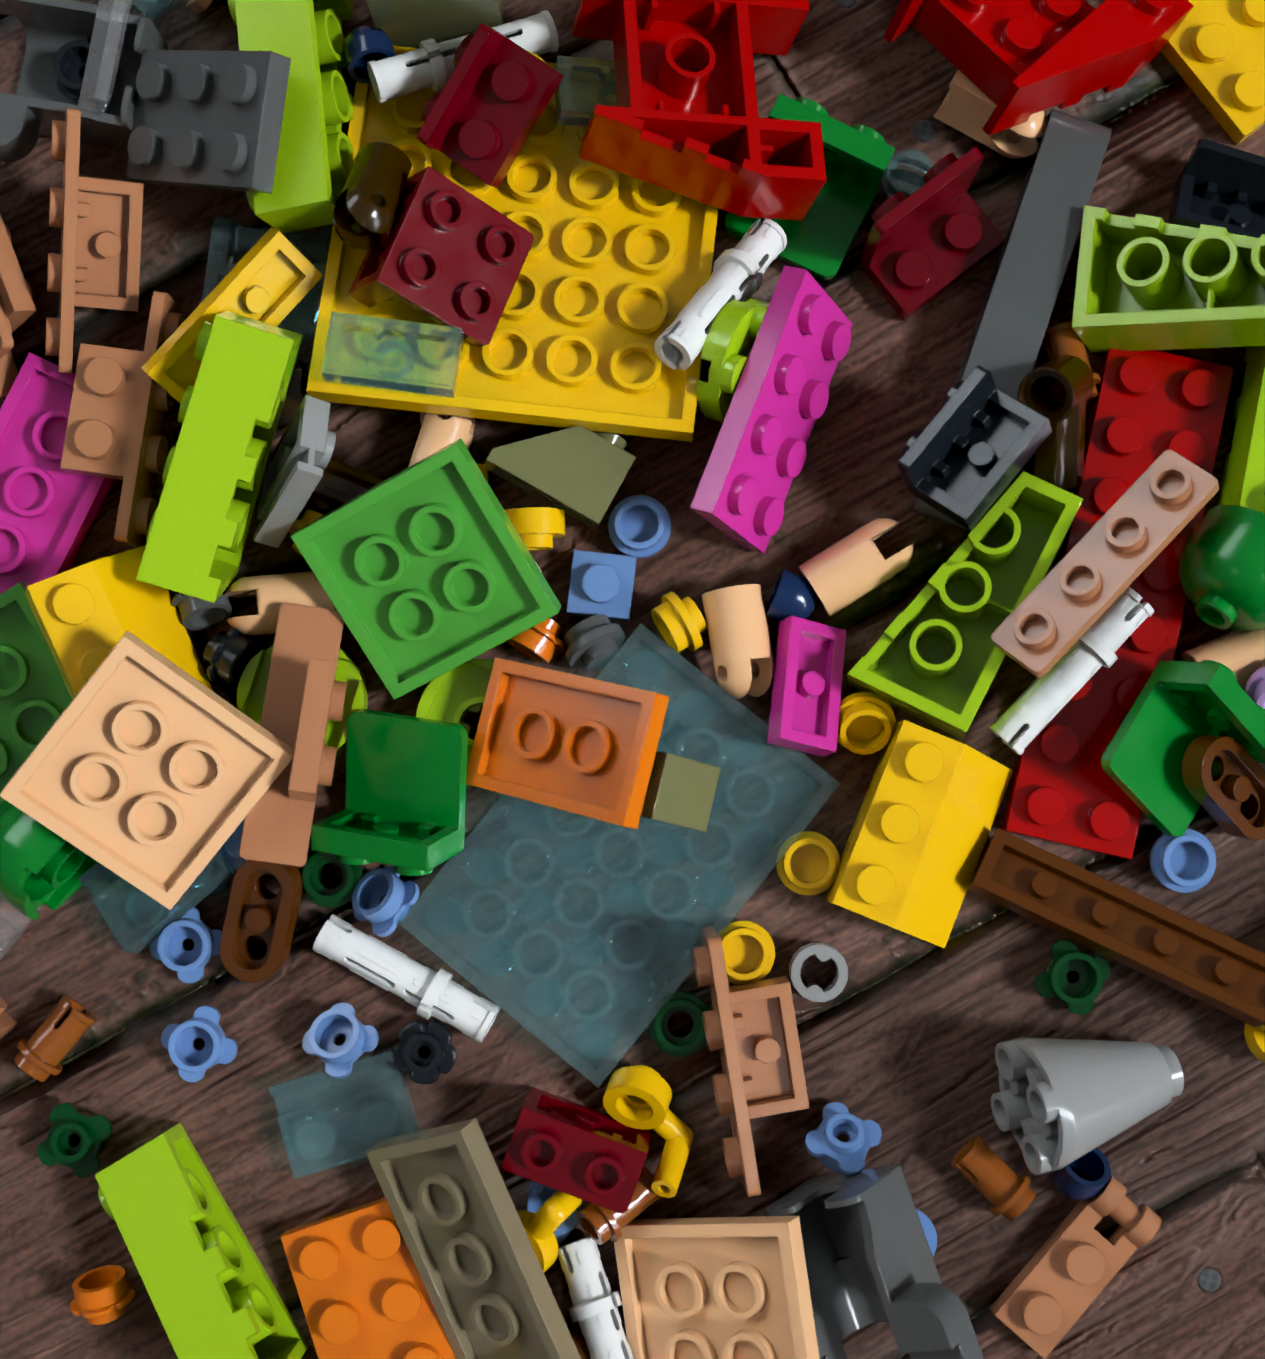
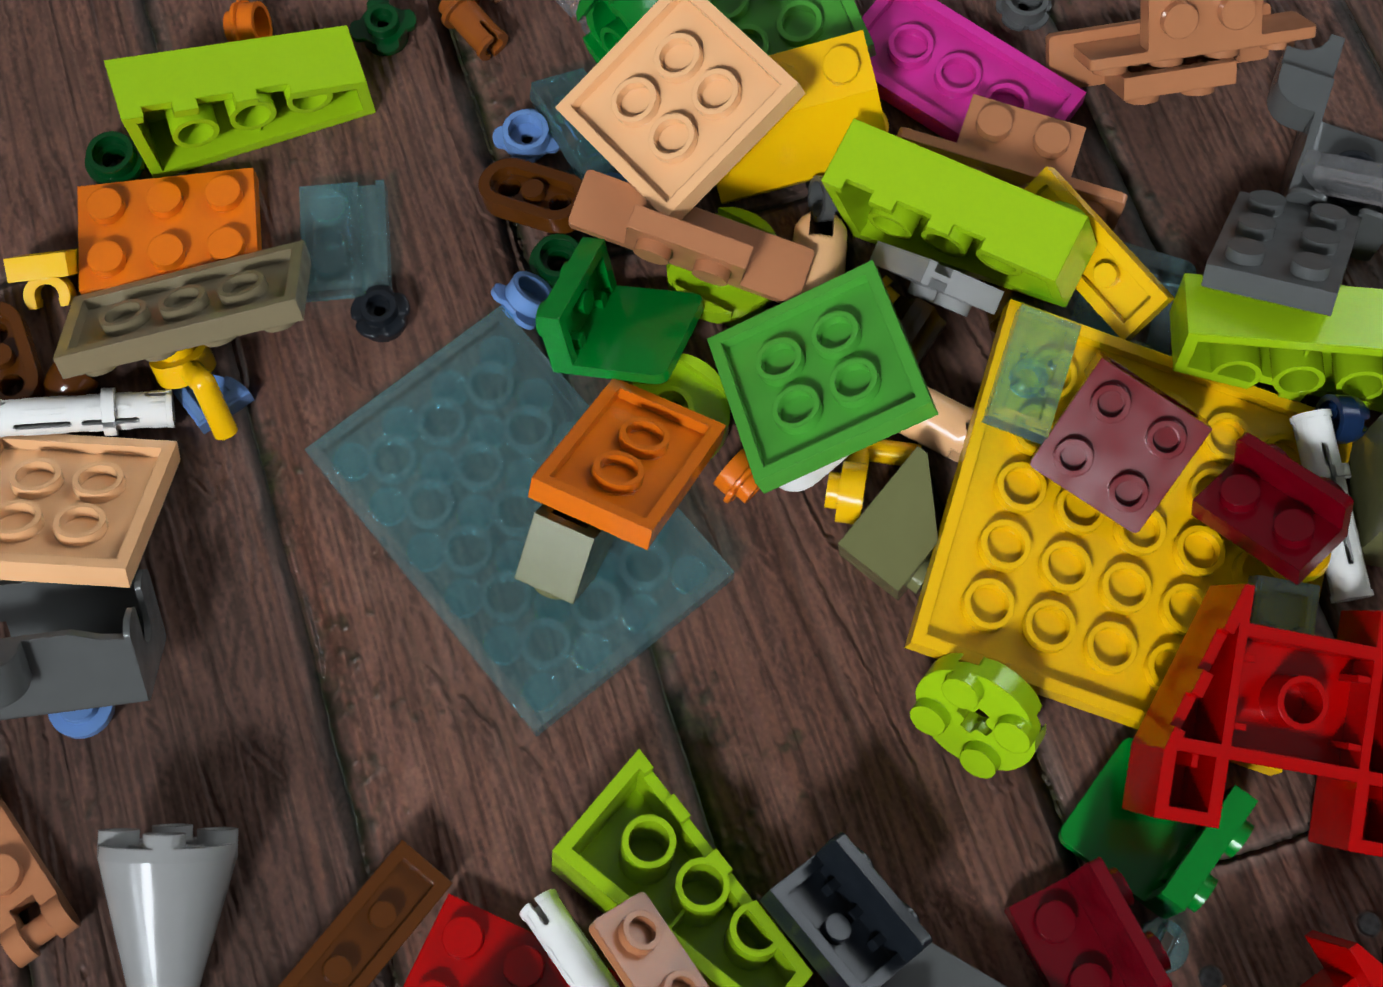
camera: 95 degrees right, 15 degrees down
nougat bracket [45,107,144,374] -> none
medium blue plate [161,1005,238,1082] -> none
black plate [203,627,262,687] -> none
medium blue plate [302,1002,379,1079] -> none
white pin [312,914,501,1044] -> none
dark brown piece [333,141,412,250] -> none
dark red bracket [502,1087,651,1213] -> none
dark grey plate [563,614,625,671] -> none
medium blue plate [566,550,637,622] -> none
dark orange pin [577,1166,663,1245] -> none
yellow plate [603,1065,694,1198] -> none
medium blue plate [608,495,671,559] -> none
dark green plate [648,991,709,1057] -> none
yellow plate [651,591,707,654] -> none
white pin [654,218,787,370] -> none
dark pink plate [690,266,853,554] -> none
nougat bracket [692,926,809,1197] -> none
light nougat piece [702,584,775,699] -> none
yellow plate [718,920,775,985] -> none
dark blue hinge [765,569,816,622] -> none
dark pink plate [767,615,847,757] -> none
yellow plate [776,831,840,895] -> none
light grey bush [788,942,848,1002] -> none
light nougat piece [798,518,914,617] -> none
medium blue plate [805,1102,882,1176] -> none
yellow slope [824,720,1013,949] -> none
yellow plate [837,692,896,755] -> none
dark orange pin [950,1135,1036,1221] -> none
dark green plate [1034,939,1111,1015] -> none
dark blue hinge [1053,1148,1111,1201] -> none

